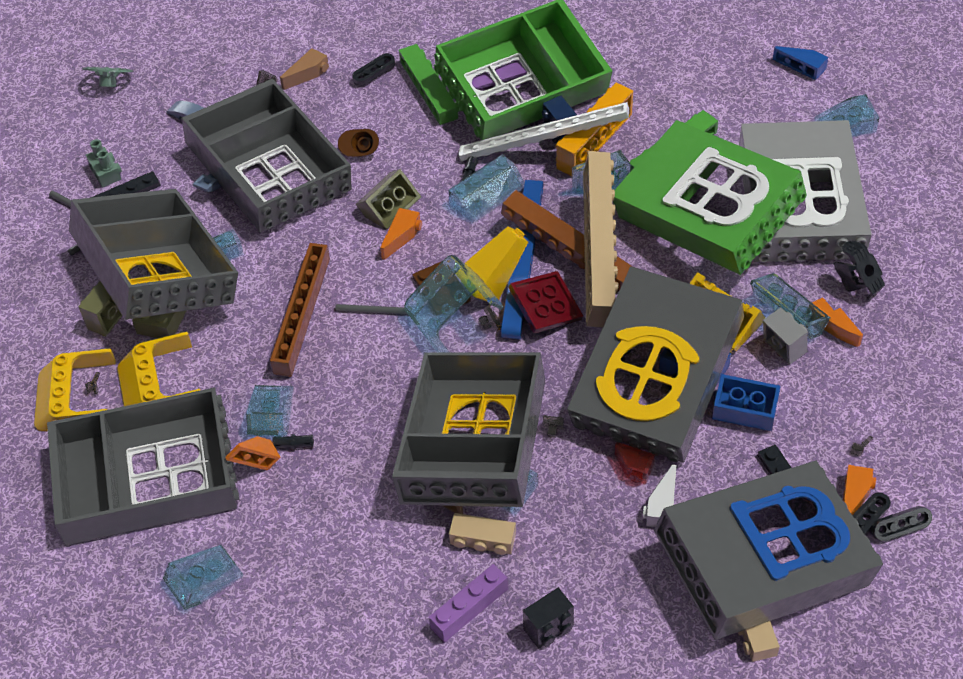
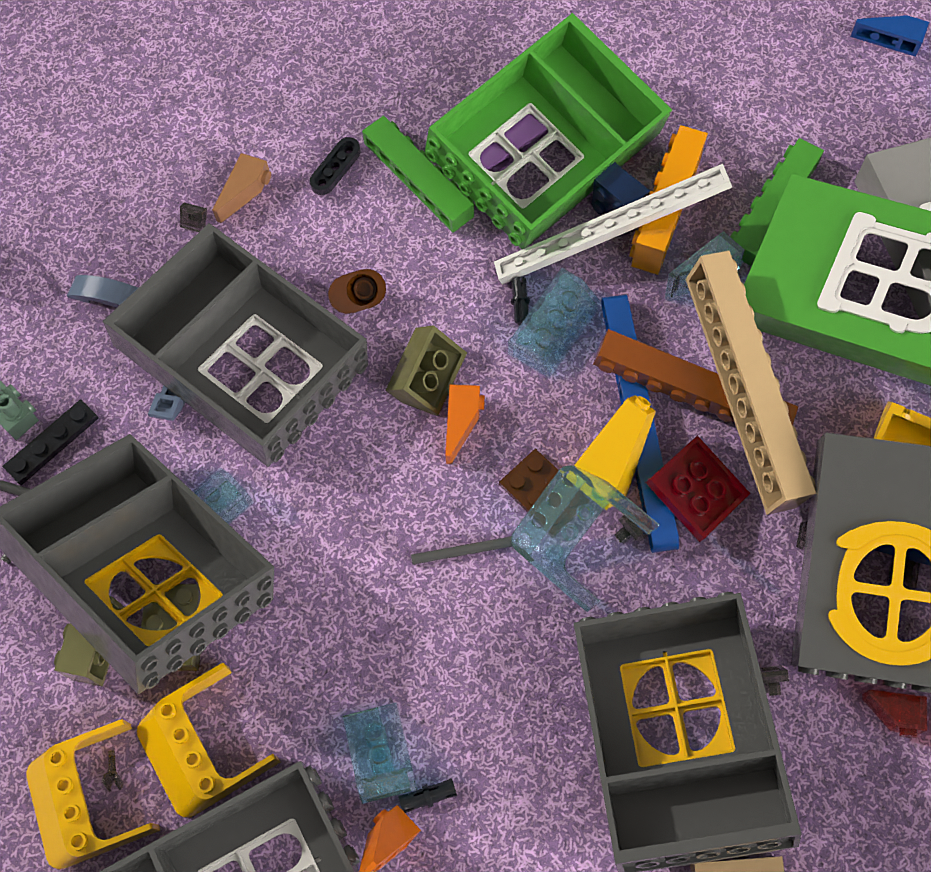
camera: 15 degrees left, 15 degrees up
dark orange brick [270,243,330,377] -> none

